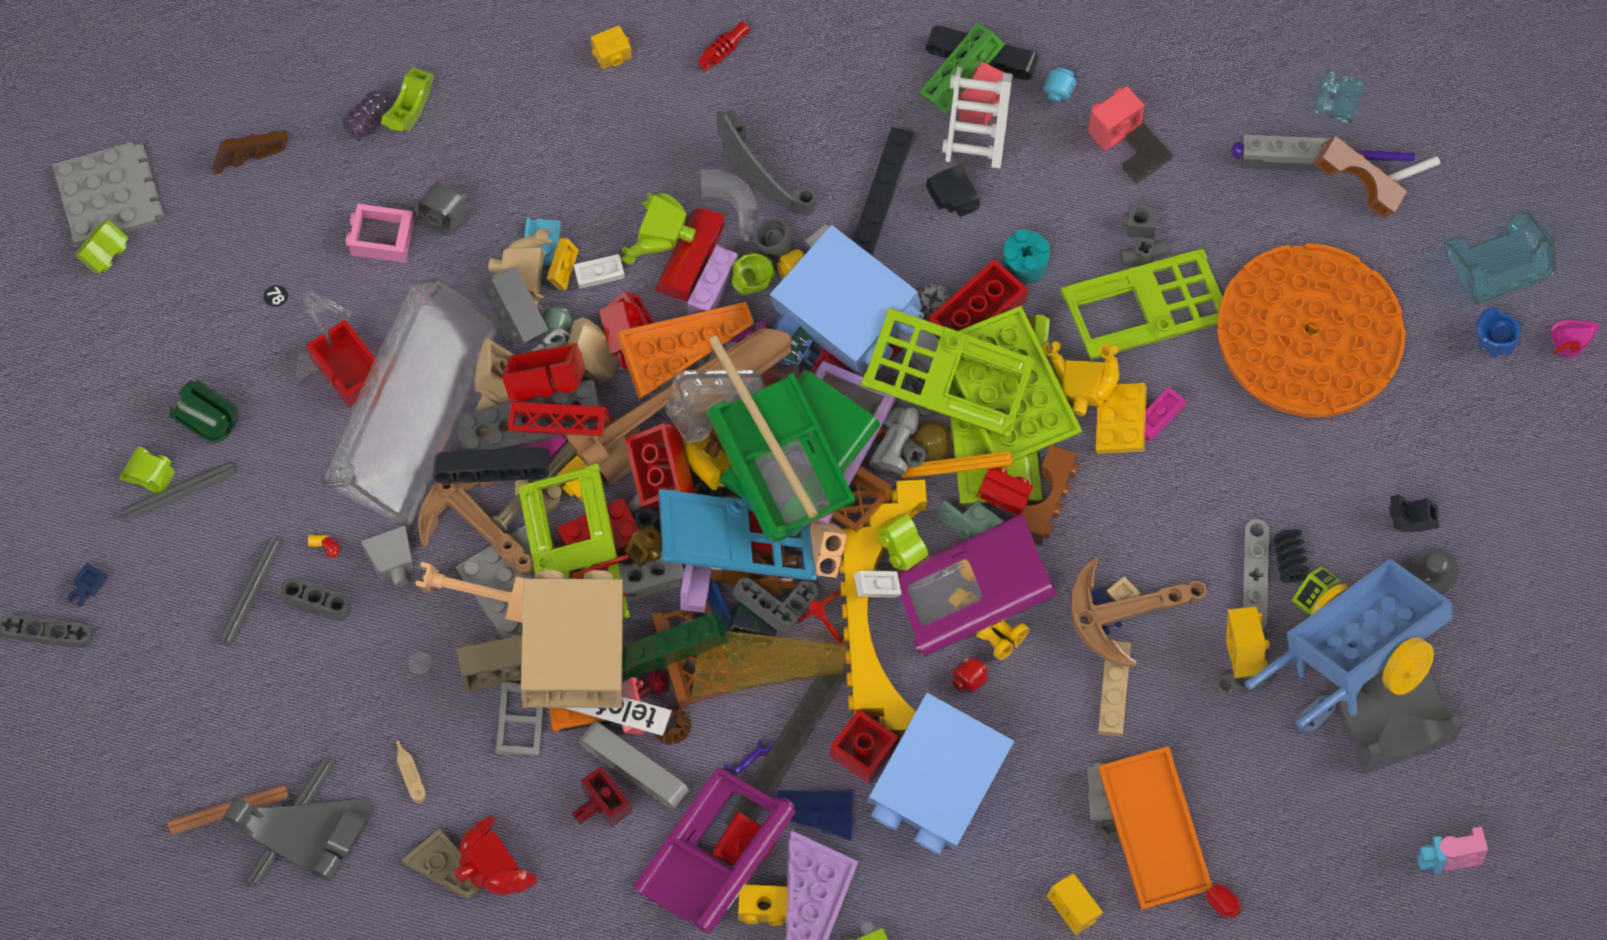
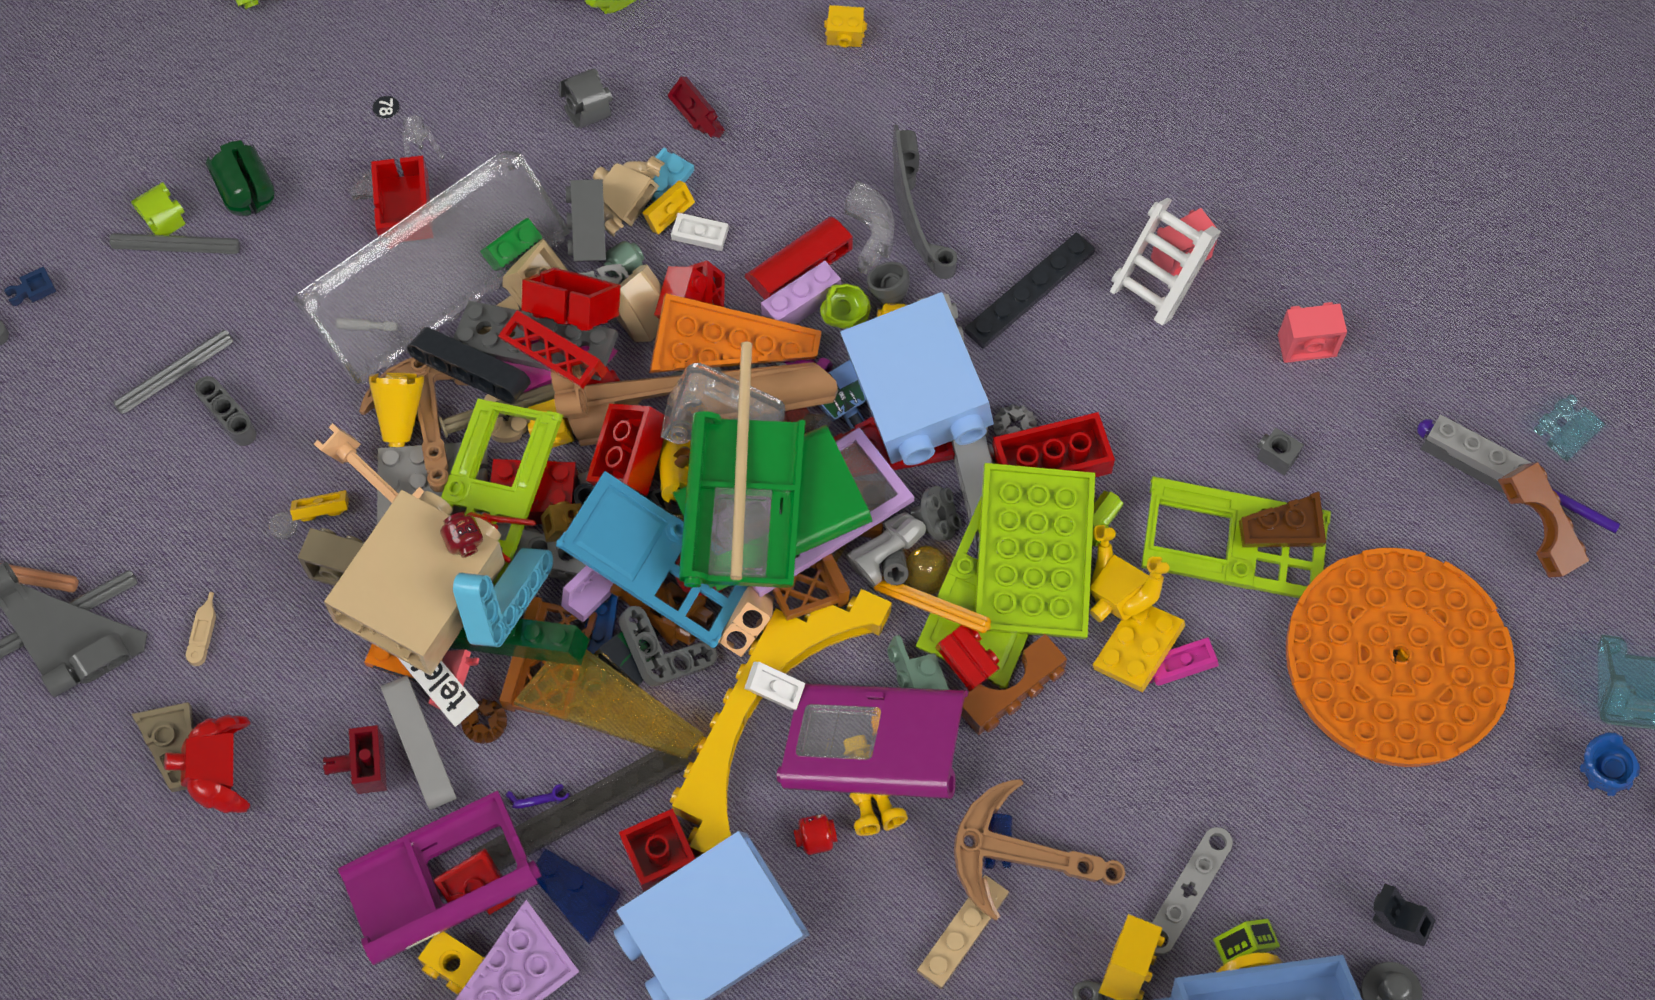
camera: 30 degrees right, 0 degrees up
arm [308,535,340,558] -> none
bright pink window [346,204,414,263] -> none
light grey torso [361,526,413,587] -> none
light grey window [495,682,543,757] -> none
lime torso [620,192,696,265] -> none
dark red plate [637,670,669,699] -> none
red hinge [698,21,750,72] -> none
red plant [797,589,843,644] -> none
lime door [860,308,1035,438] -> none
lime brick [877,514,929,570] -> none
bright green fence [919,23,1005,114] -> none
black beam [925,26,1038,80] -> none
black piece [926,163,980,217] -> none
teal brick [1002,229,1050,285] -> none
medium azure head [1043,67,1077,103] -> none
tan plate [1106,576,1141,602] -> none
dark grey axle [1119,238,1169,266] -> none
clear smoke plate [1122,123,1173,184] -> none
black piece [1273,529,1309,583] -> none
white bar [1387,156,1440,181] -> none
none -> yellow plate [290,490,349,521]
none -> yellow cone [369,373,424,447]
none -> dark red head [440,512,483,558]
none -> medium azure beam [453,548,553,647]
none -> green brick [480,217,542,271]
none -> dark red hinge [668,76,725,138]
none -> reddish brown wing [1239,491,1326,547]

